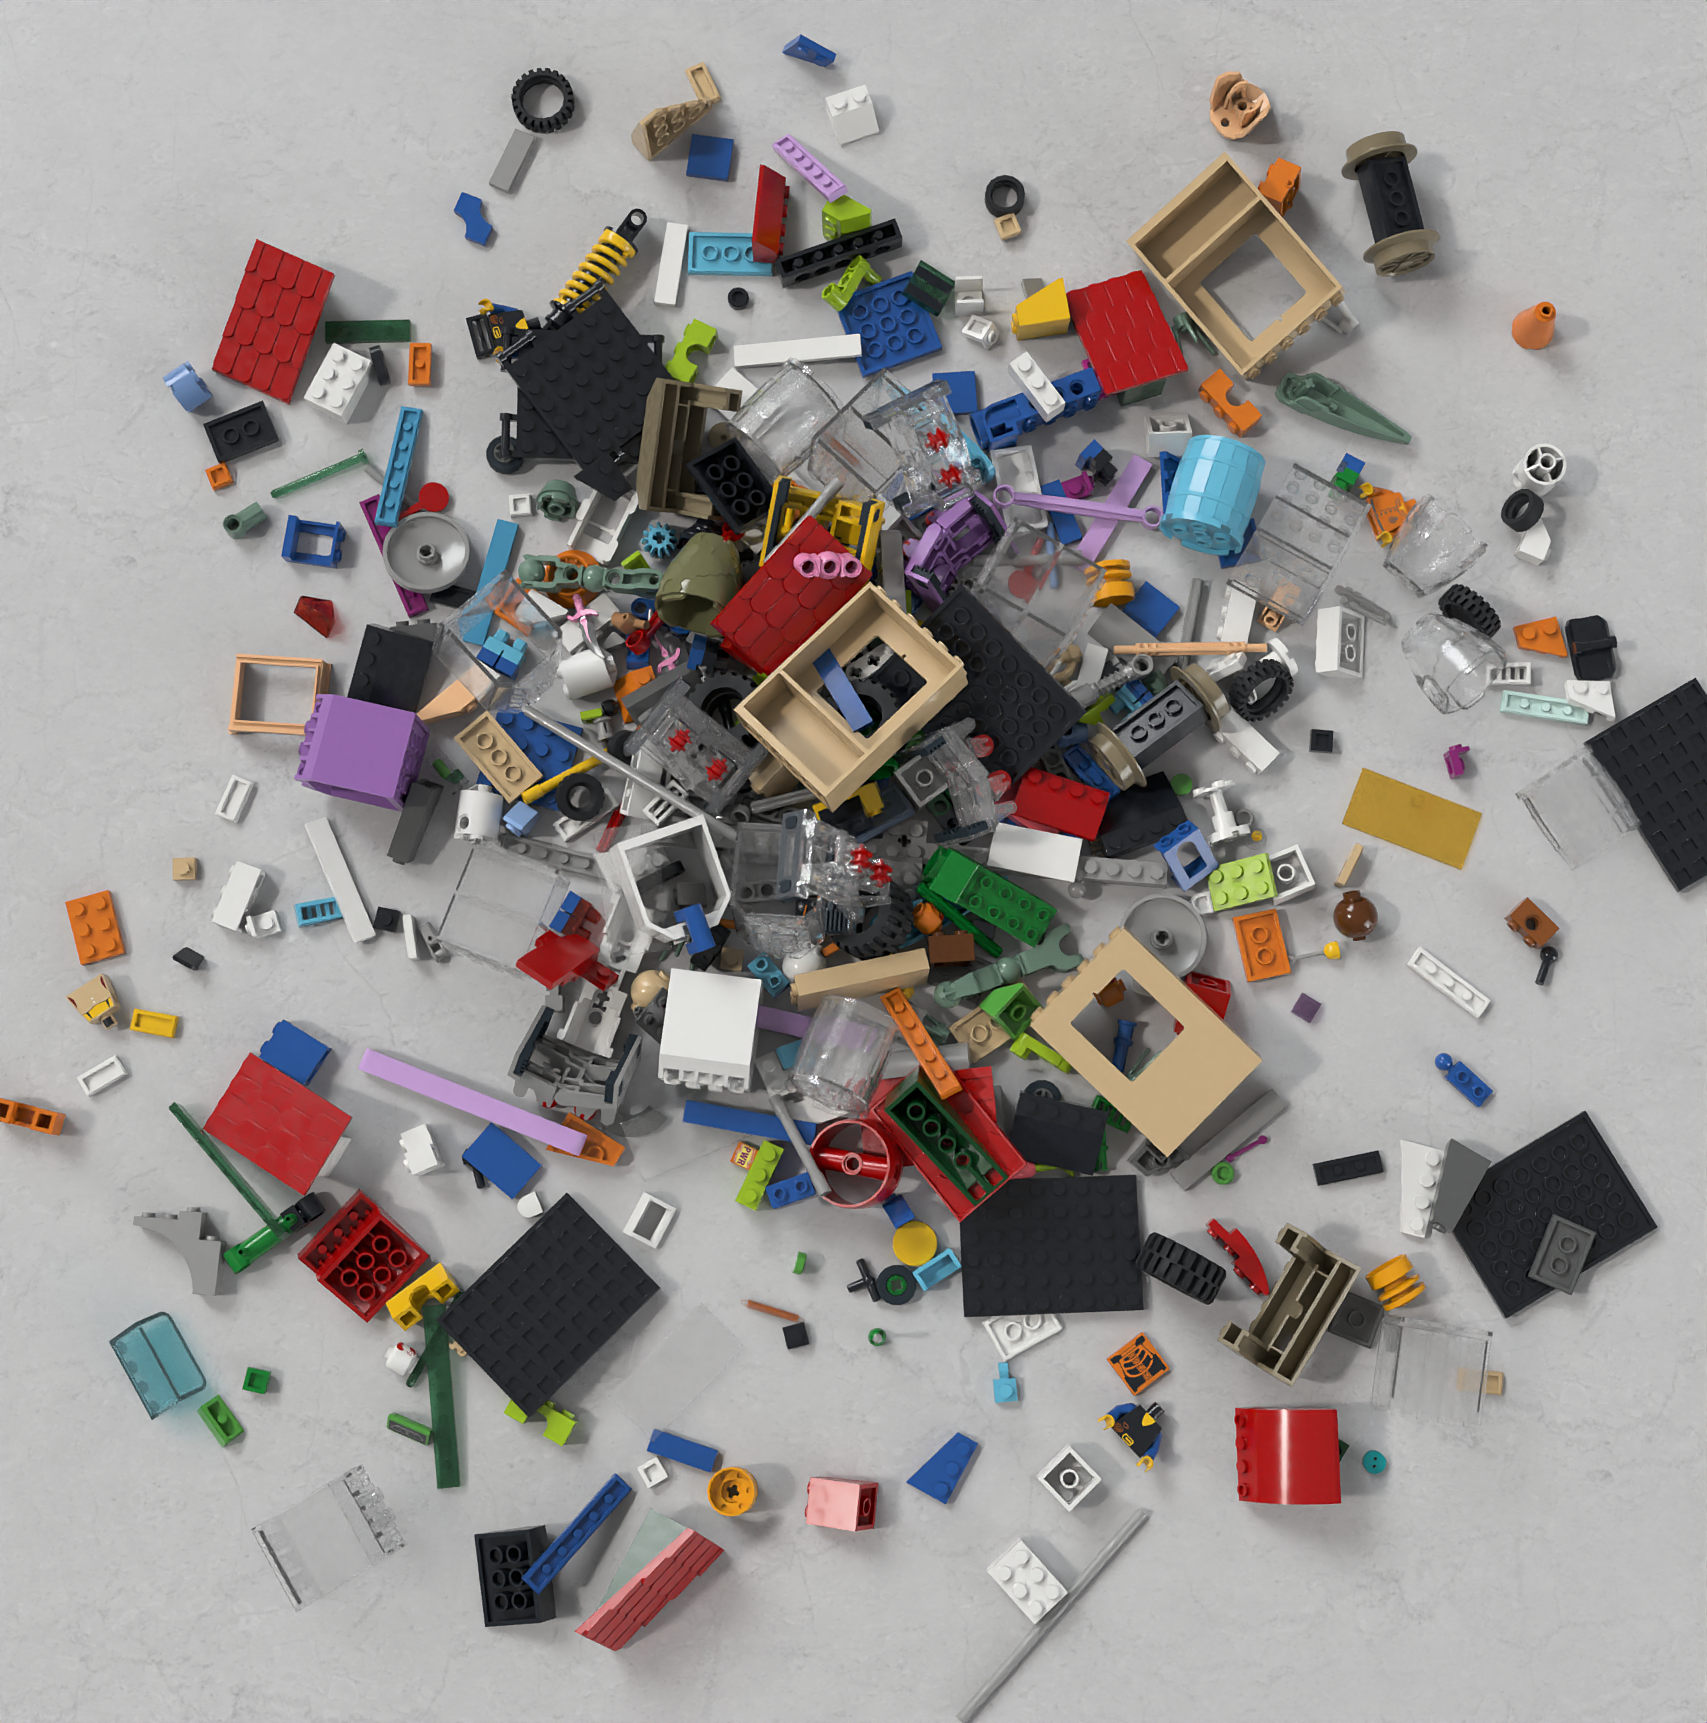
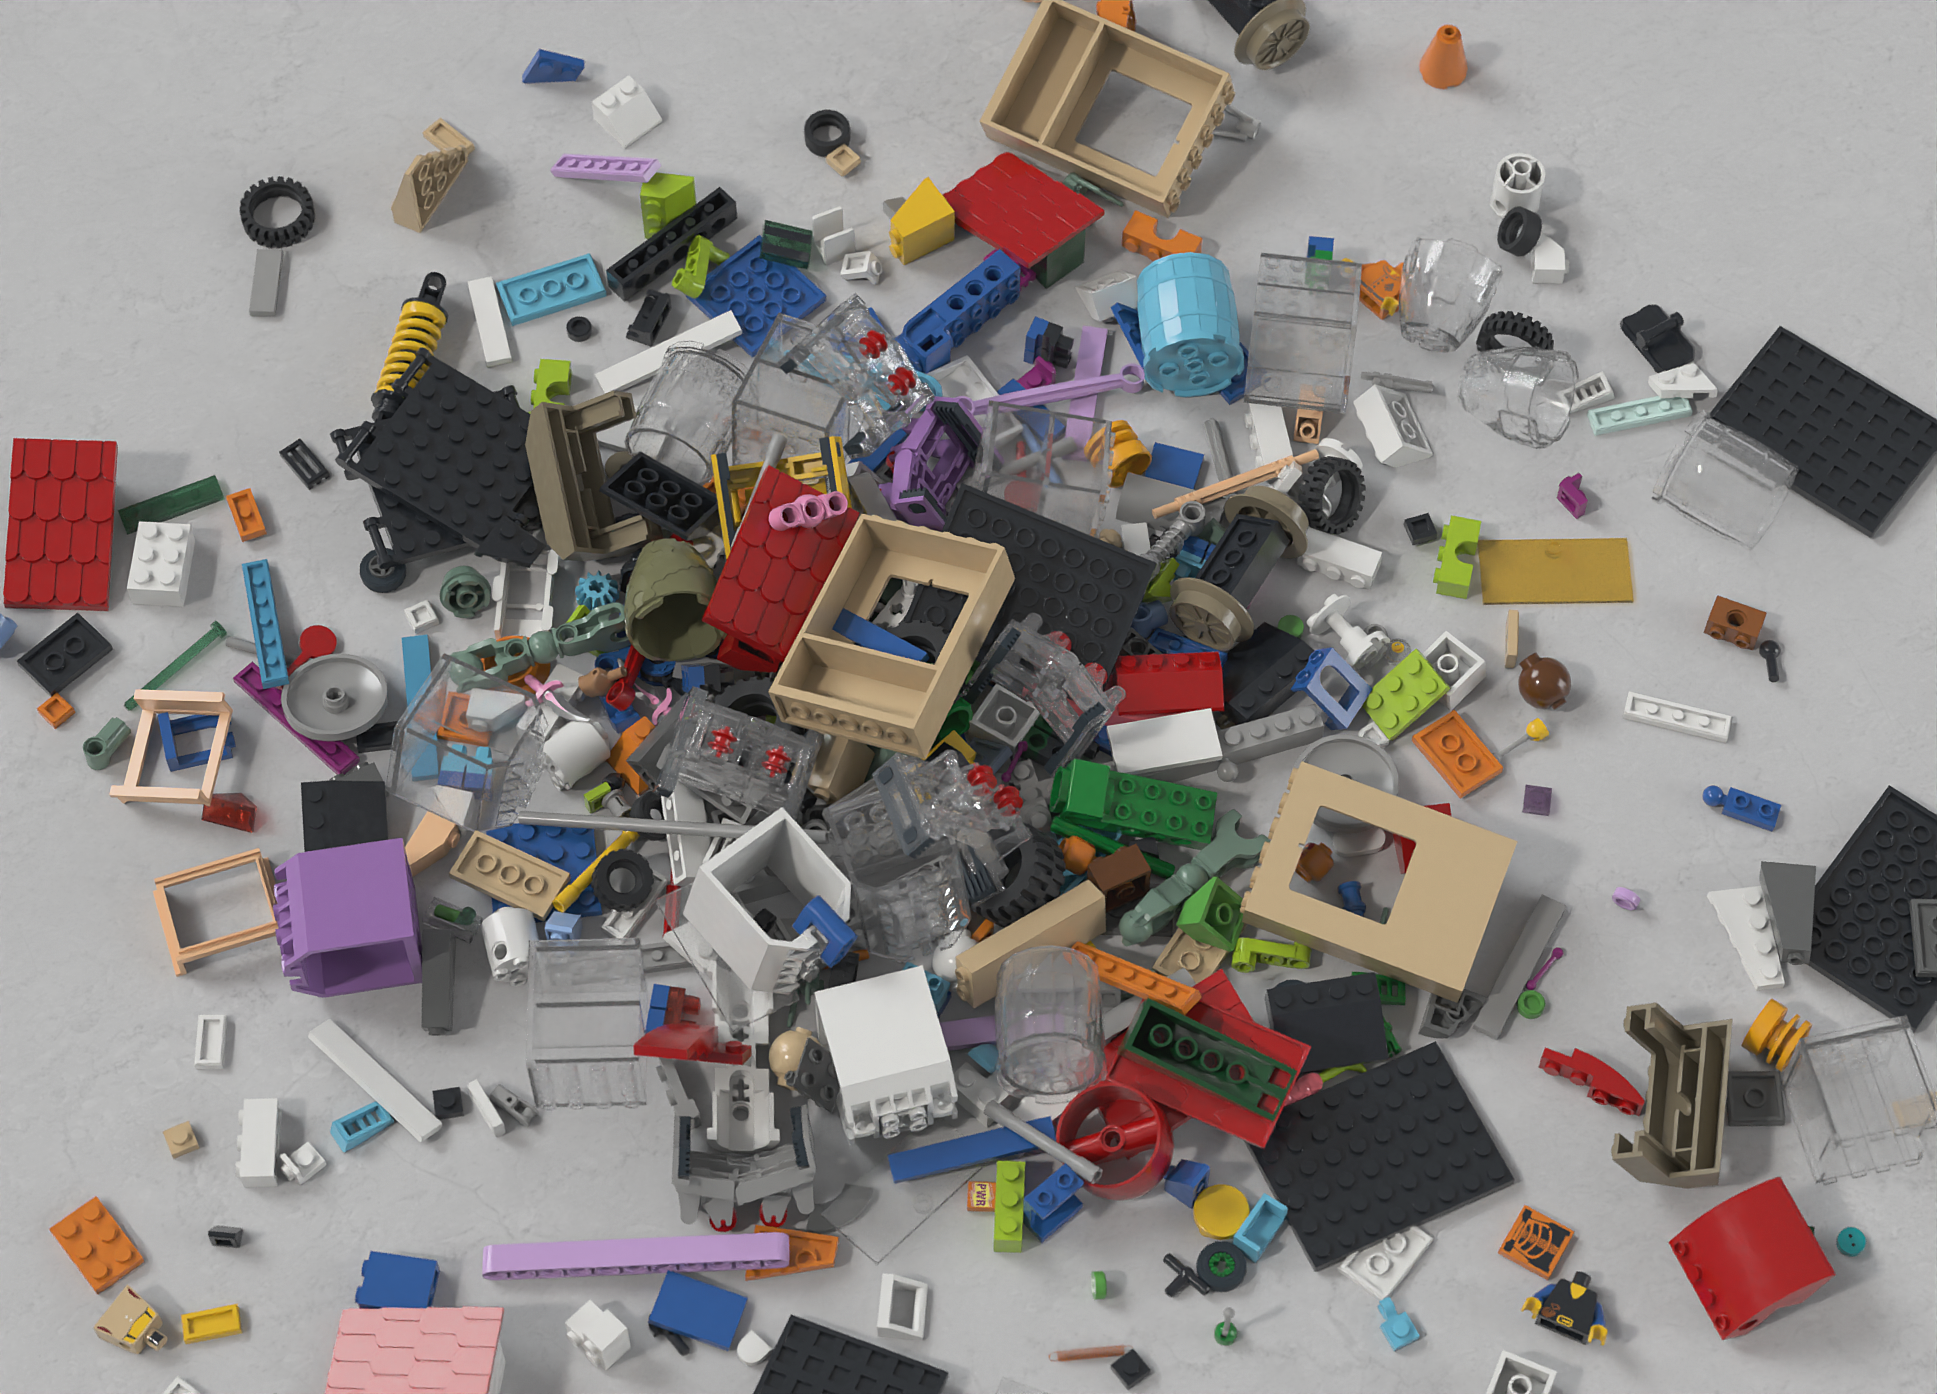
camera: 25 degrees left, 20 degrees down
black beam [369,345,391,386] -> none
blue tile [454,192,493,247] -> none
torso [478,298,542,363] -> none
light grey slope [601,632,627,653] -> none
blue tile [686,134,734,182] -> none
red slope [752,164,790,263] -> none
white brick [1008,351,1065,422] -> none
black tyre [1136,1232,1226,1305] -> none
sand green piece [1275,372,1412,444] -> none
black tile [1312,1150,1383,1186] -> none
orange wing [1512,616,1568,658] -> none
none -> light nougat piece [109,689,233,806]
none -> black hinge [626,289,671,347]
none -> magenta hinge [1001,741,1028,782]
none -> lime arch [1433,515,1482,599]
none -> lavender tile [1612,887,1640,910]

